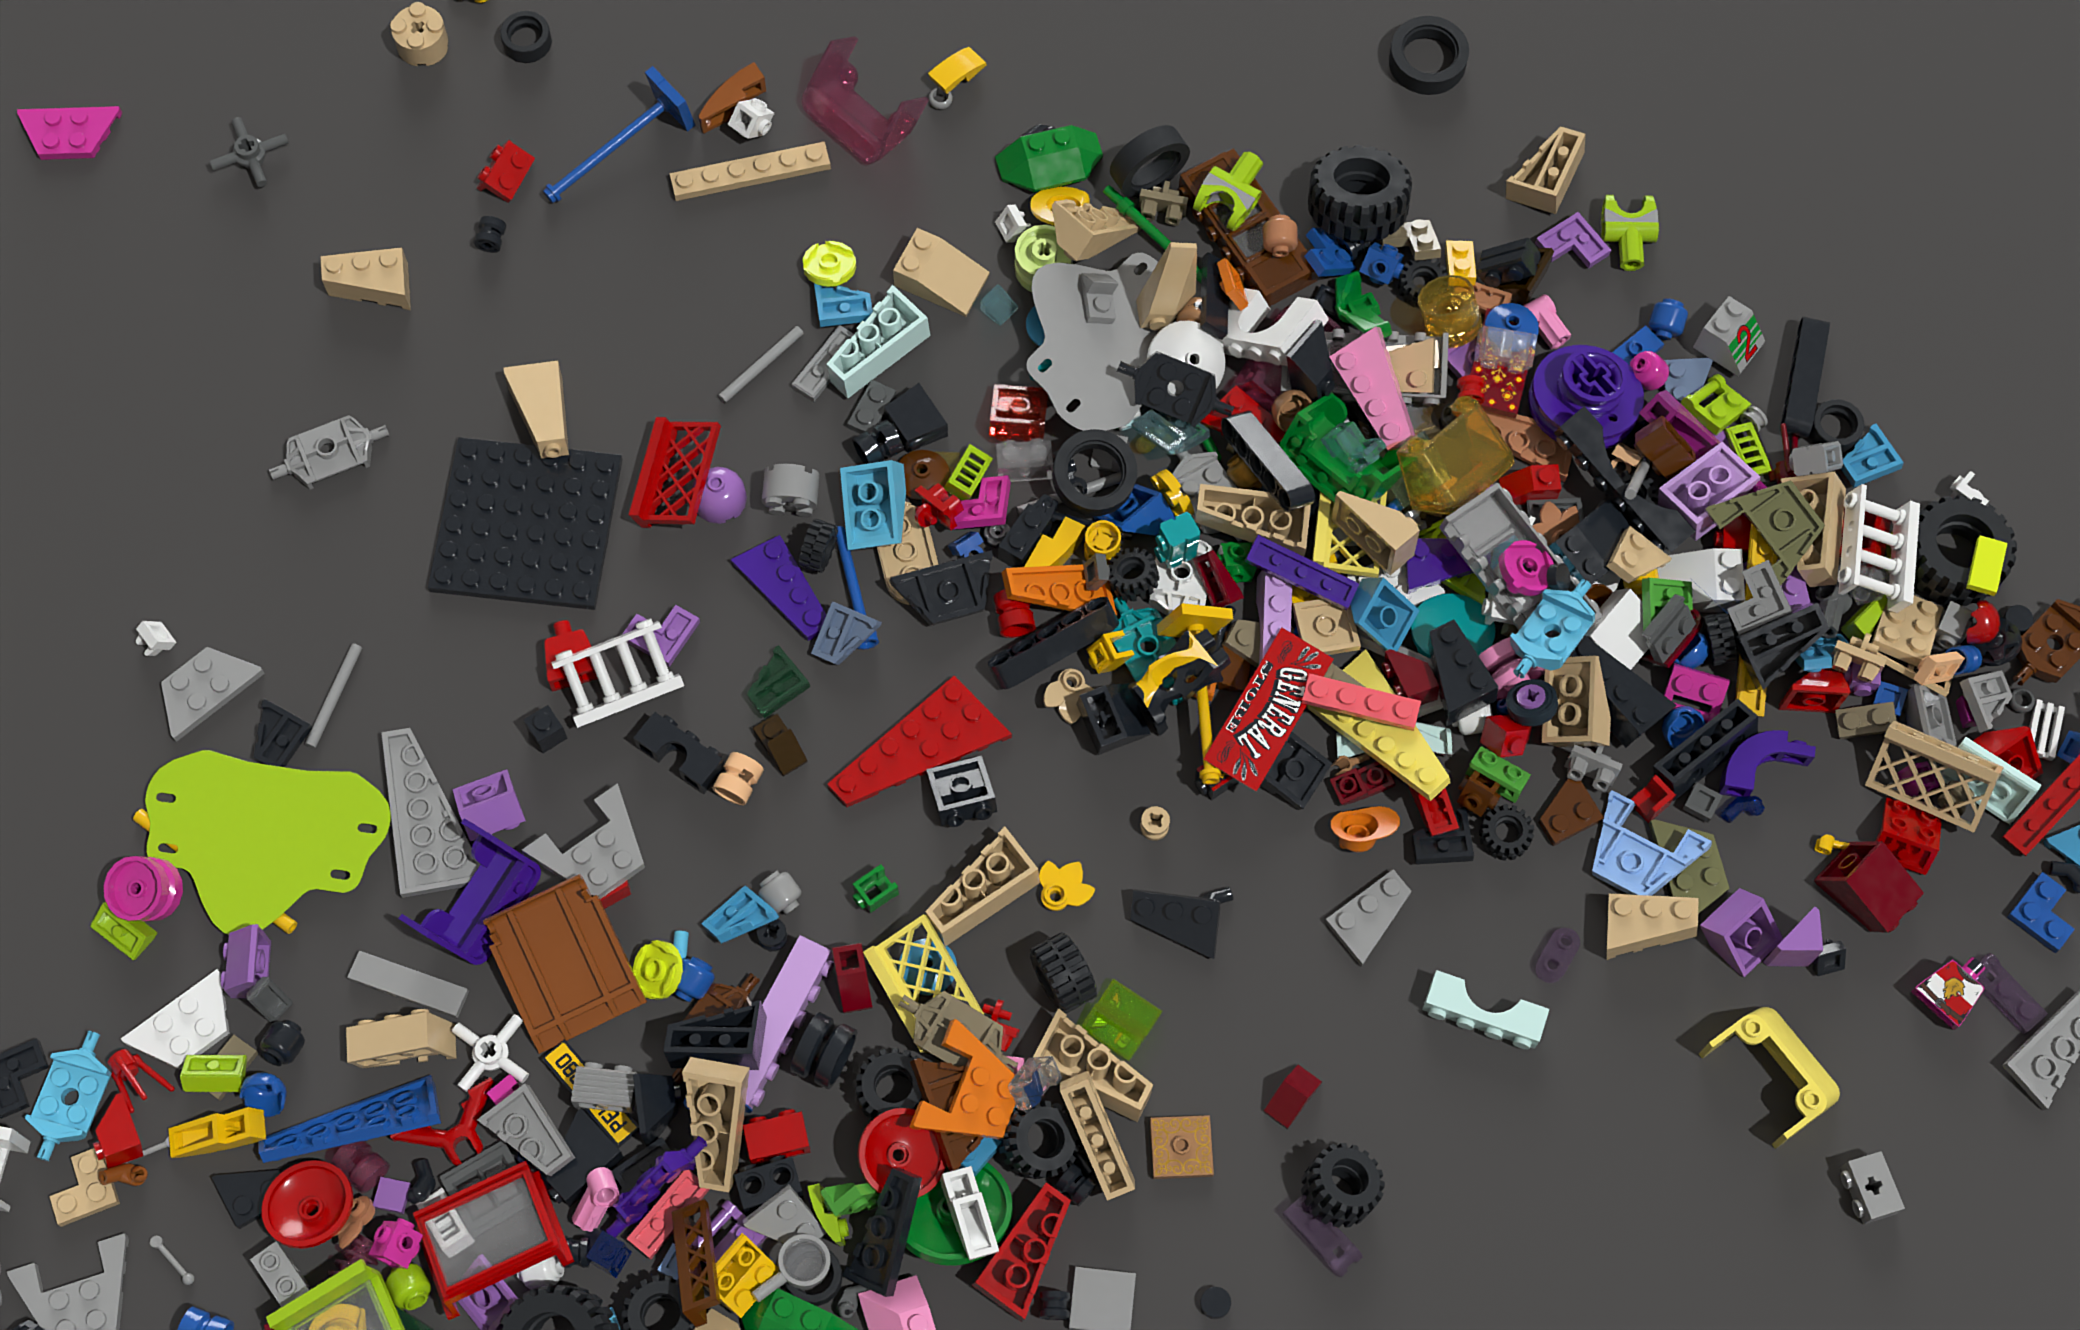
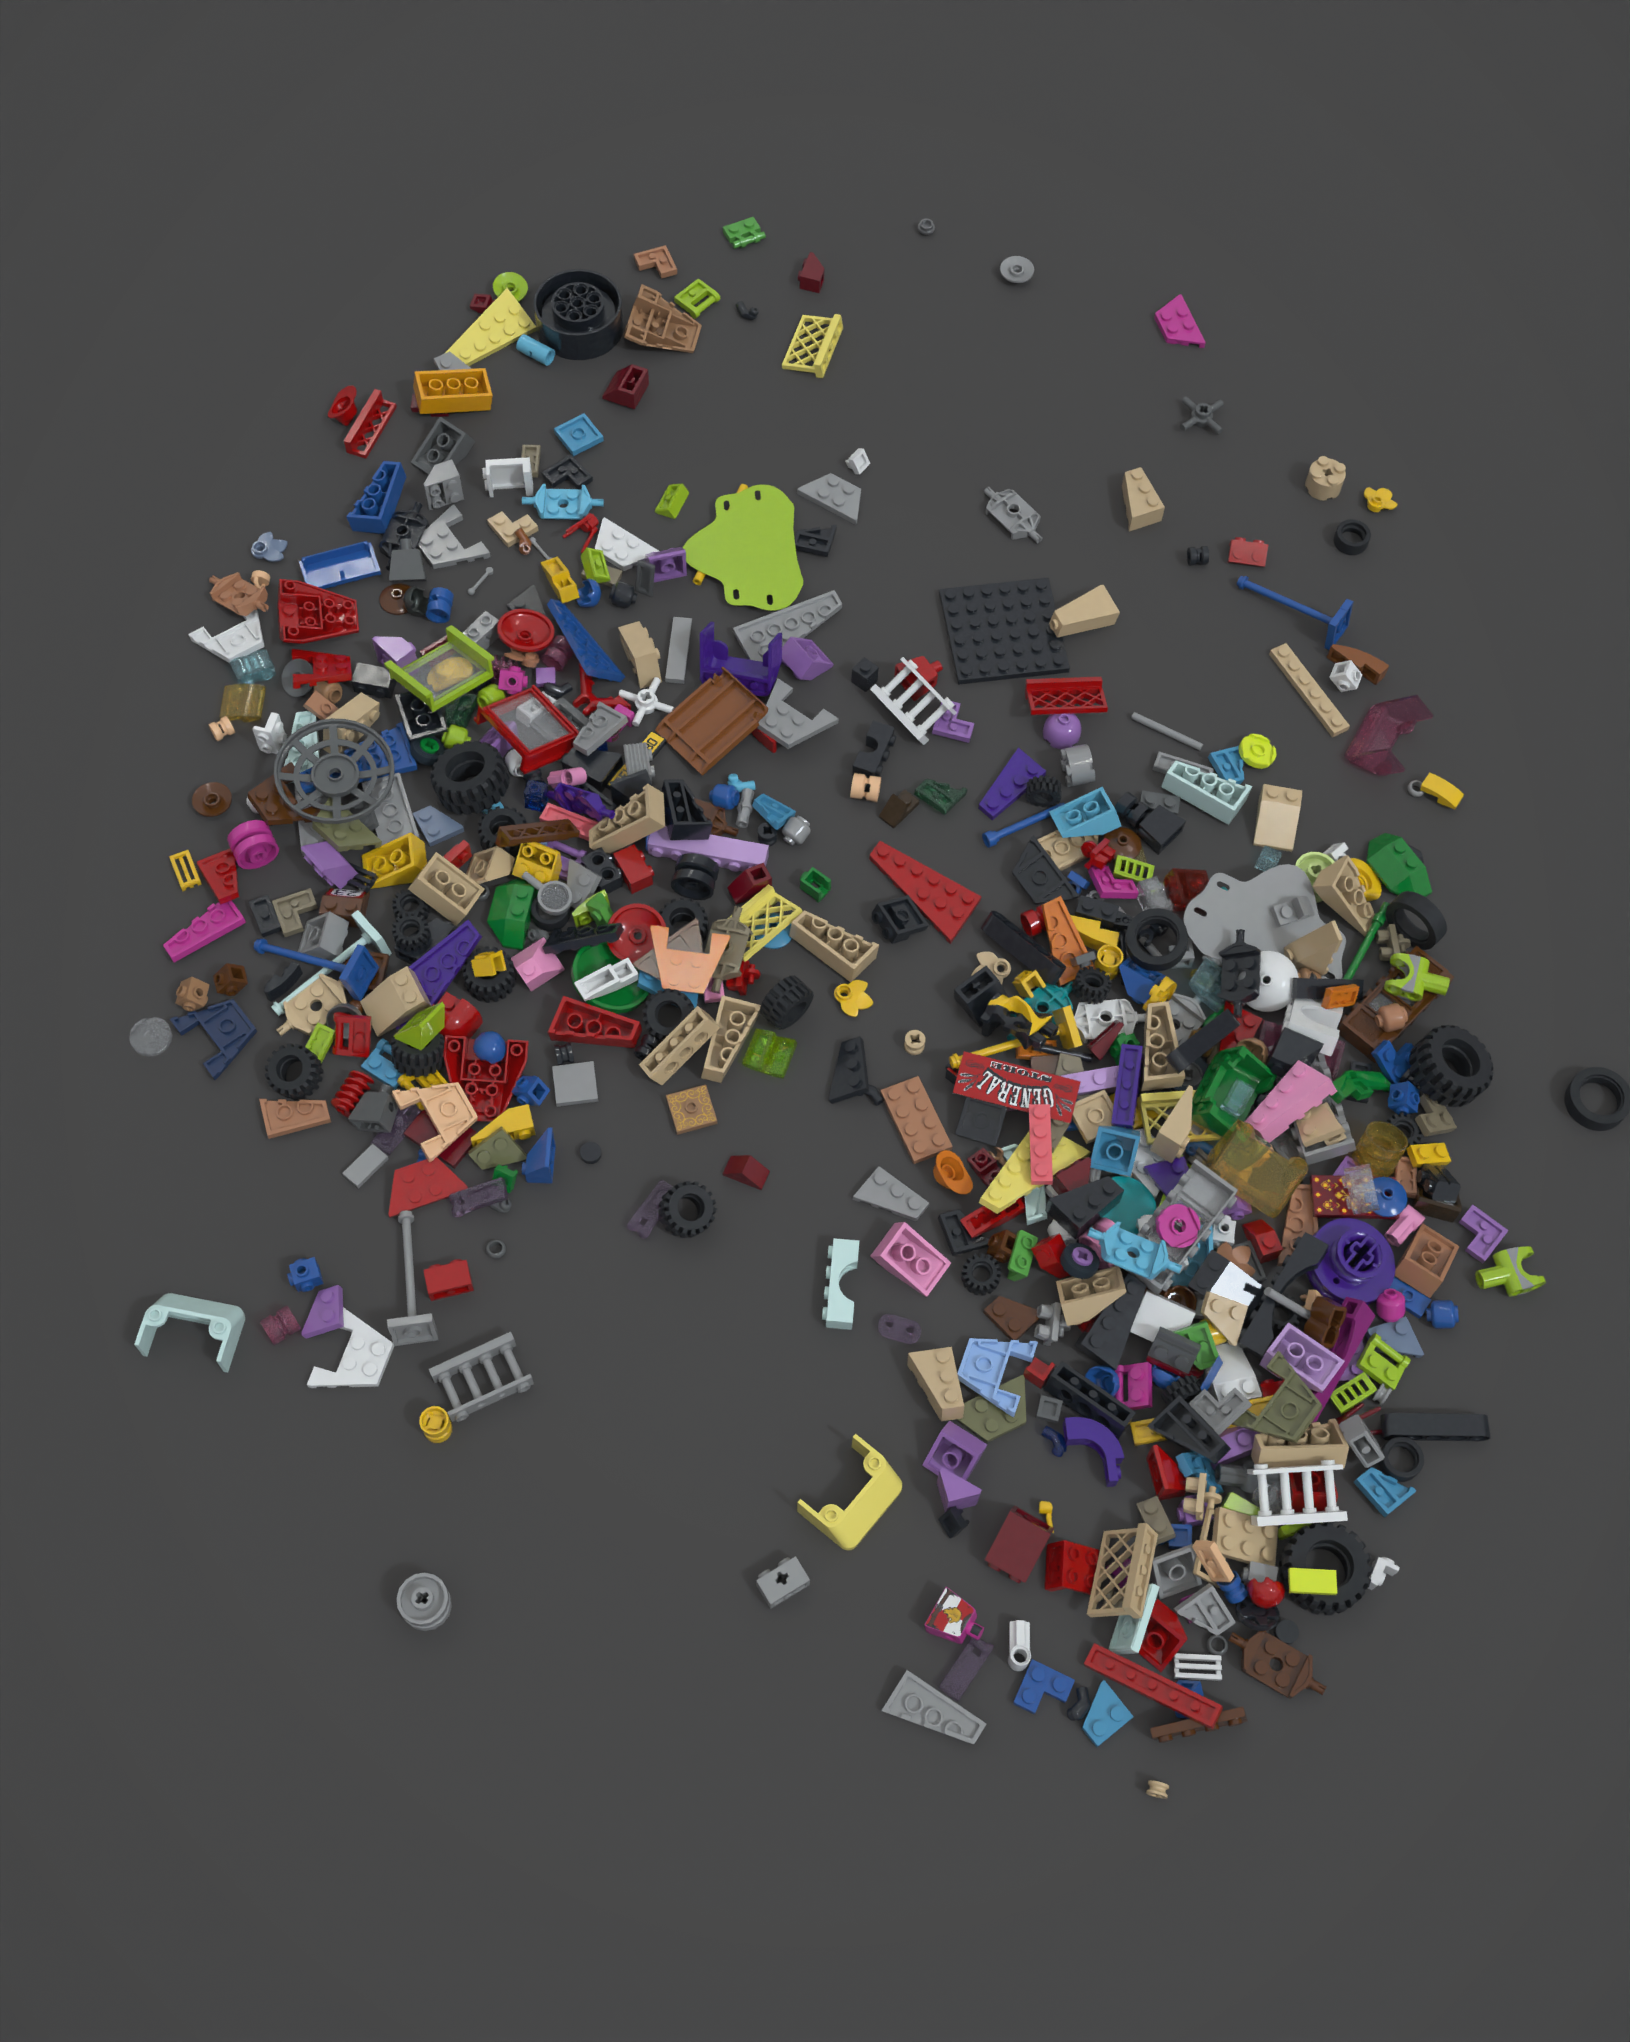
camera: 75 degrees right, 5 degrees down
red slope [93,1093,144,1169] -> none
dark pink wheel [104,856,183,921] -> none
light grey bar [305,643,362,749] -> none
neon yellow tile [633,940,683,1000] -> none
sand blue wing [811,601,882,665] -> none
clear leg [1008,1056,1063,1110] -> none
teal brick [1154,512,1200,569] -> none
red wheel [1457,375,1485,407] -> none
tan wedge [1506,126,1585,214] -> none
black tile [1547,563,1571,591] -> none
light grey slope [1693,296,1765,376] -> none
none -> light grey pin [736,788,754,828]
none -> bright pink slope [870,1222,951,1297]
none -> nougat plate [880,1076,953,1164]
none -> white piece [1008,1620,1031,1671]
none -> nougat slope [1395,1223,1459,1298]

